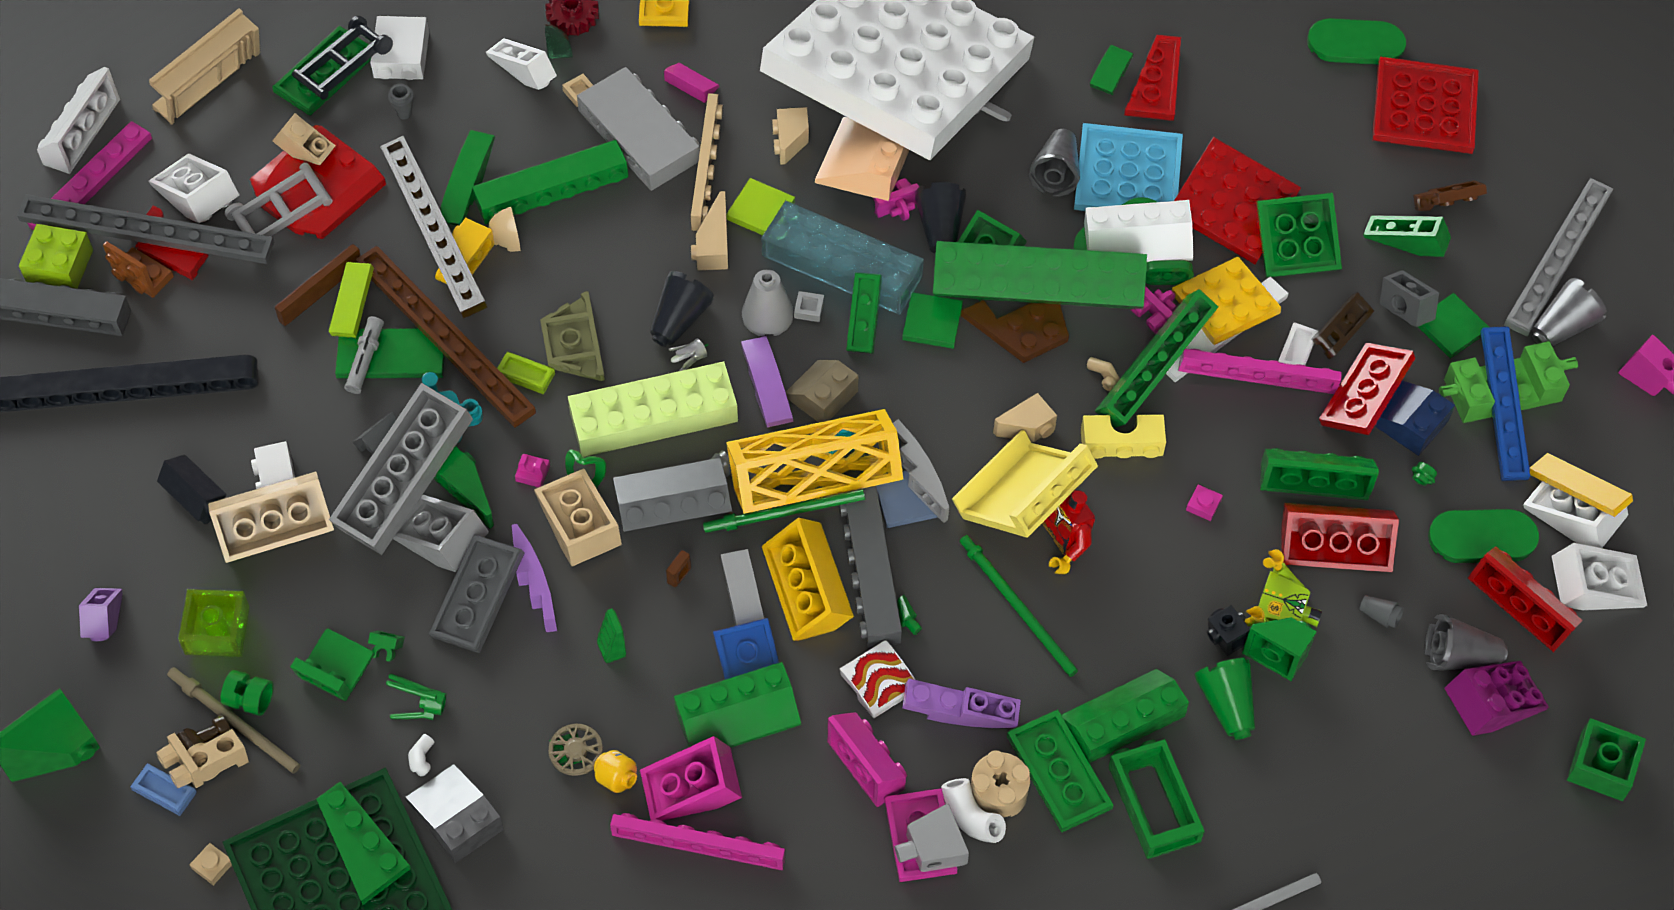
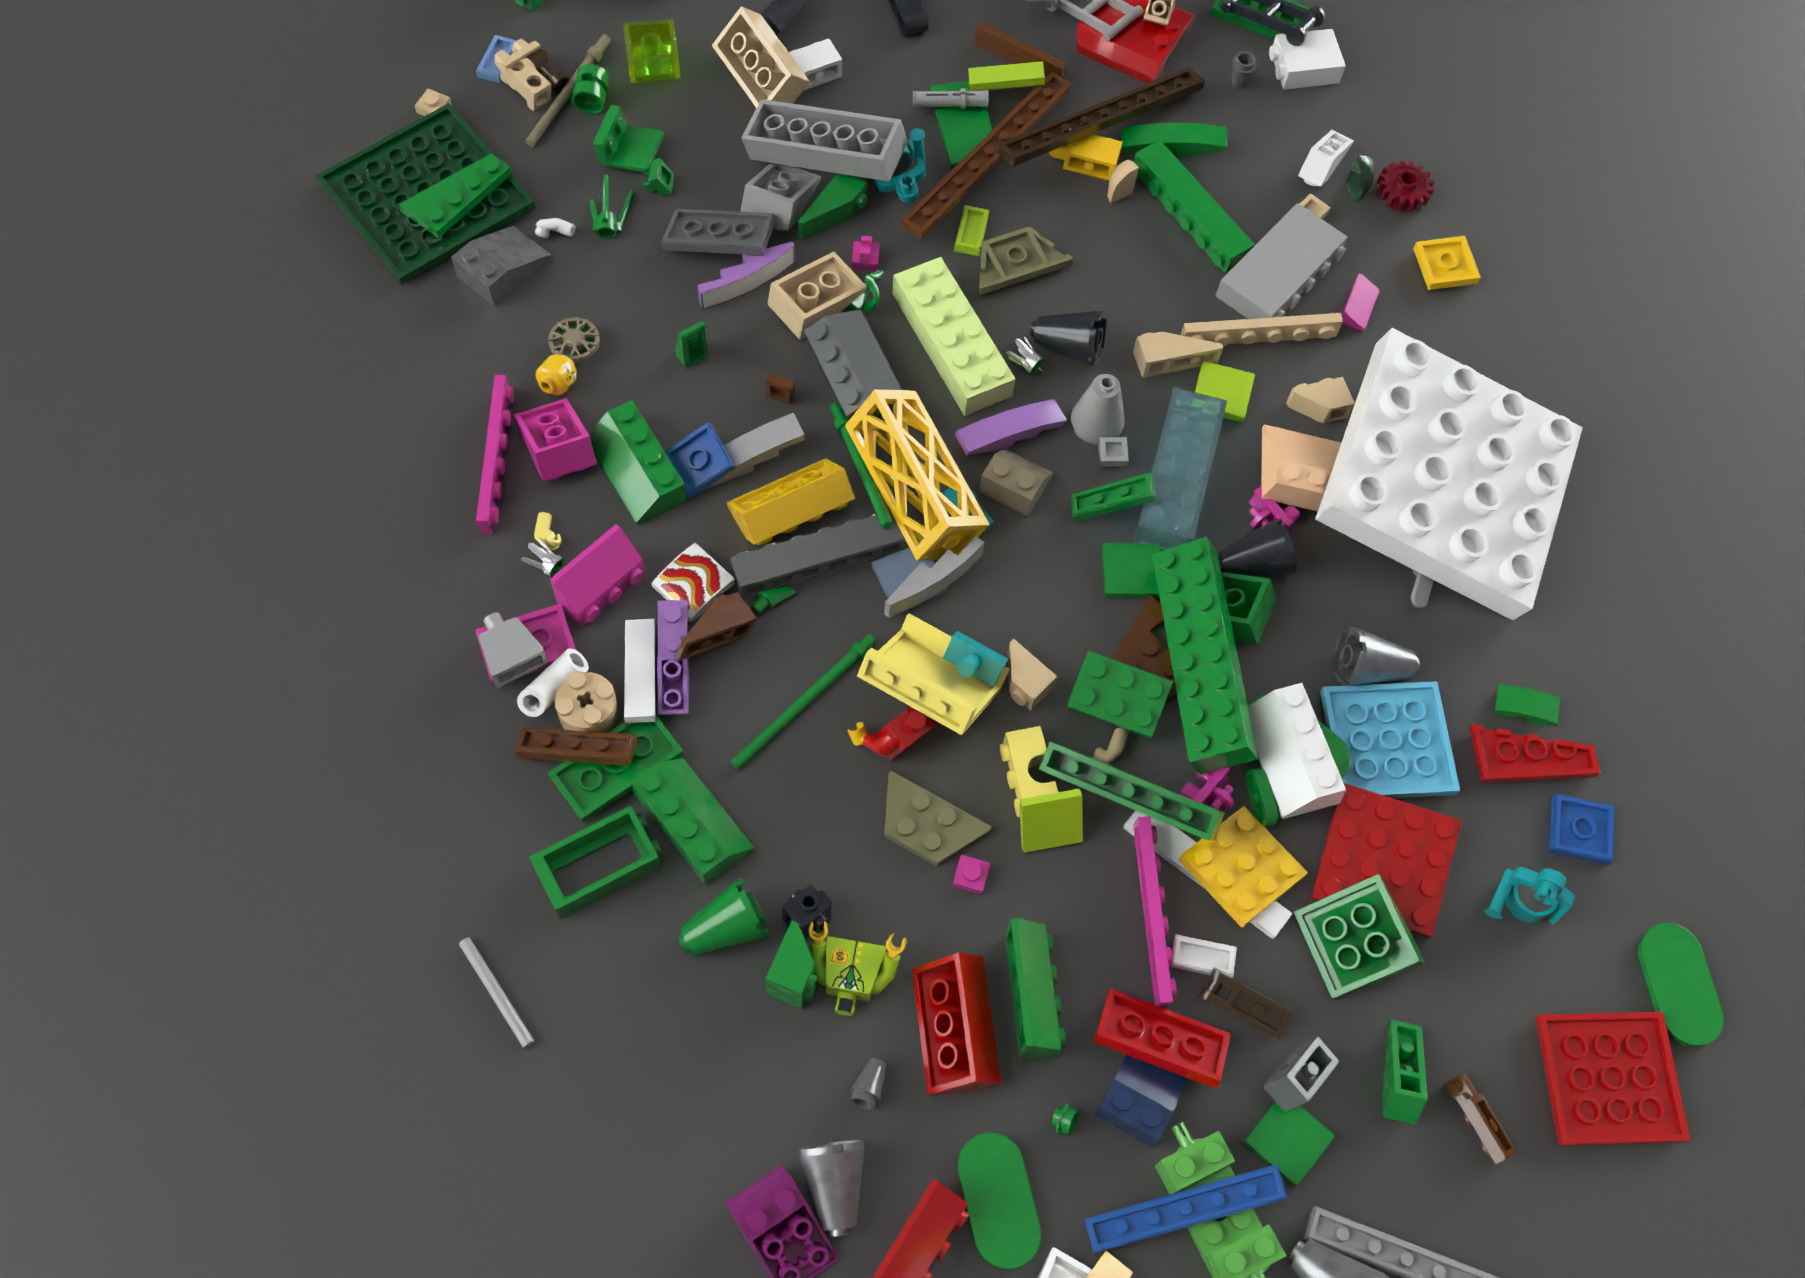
camera: 75 degrees right, 5 degrees up
none -> reddish brown tile [514,727,638,766]
none -> flat silver piece [521,537,564,578]
none -> light yellow arm [534,512,562,550]
none -> white tile [624,619,656,723]
none -> reddish brown slope [675,592,757,661]
none -> olive wing [884,770,992,866]
none -> teal tile [943,631,1008,687]
none -> lime tile [1019,789,1083,853]
none -> green brick [1067,650,1173,740]
none -> teal piece [1484,867,1576,924]
none -> blue tile [1549,794,1615,865]

